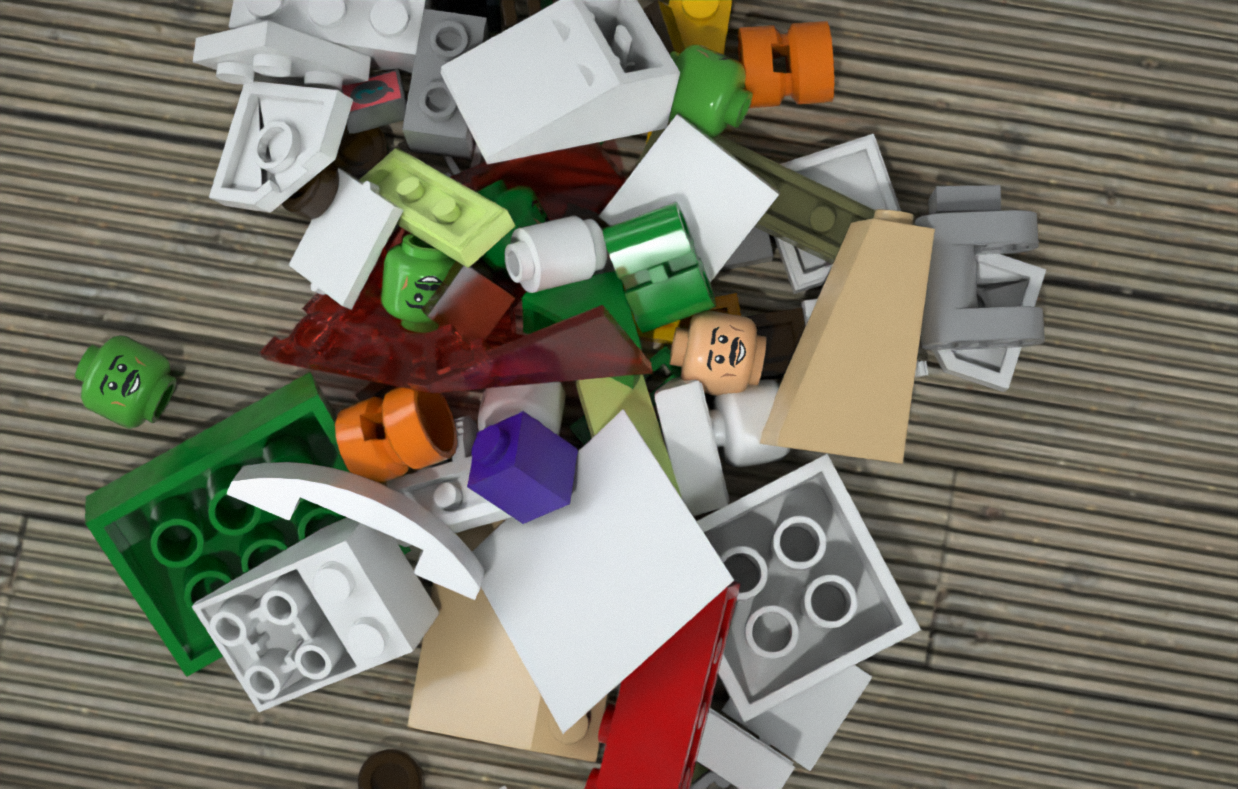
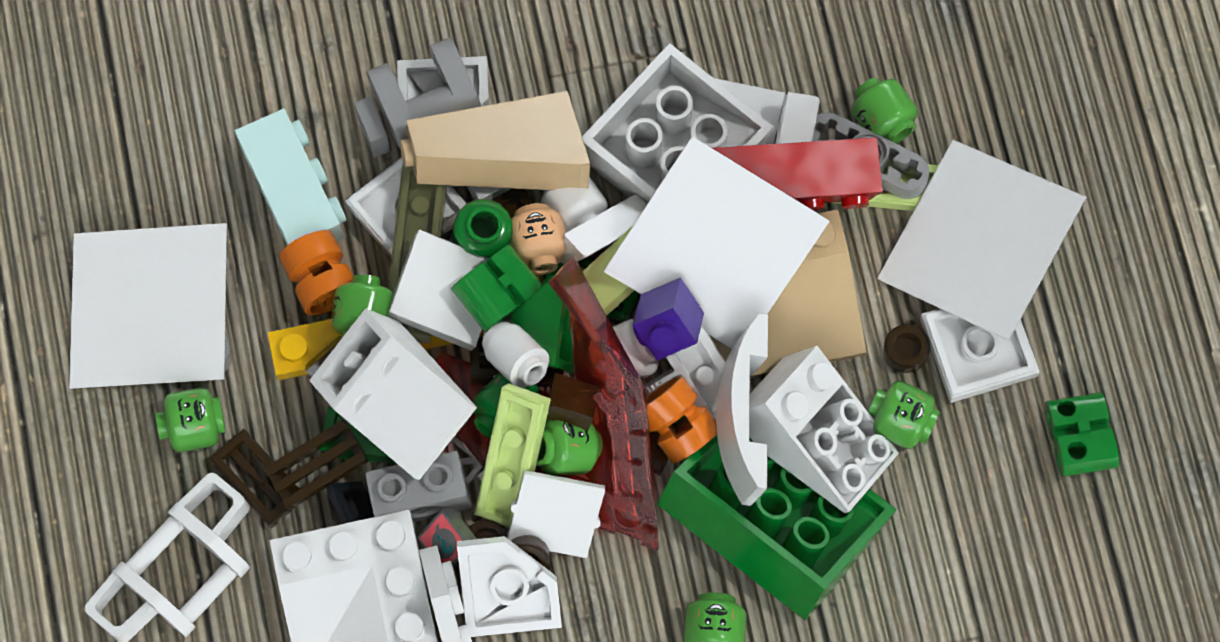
camera: 115 degrees left, 10 degrees down
none -> light aqua brick [234,108,347,245]
none -> green head [452,199,512,258]
none -> bright green head [868,381,940,449]

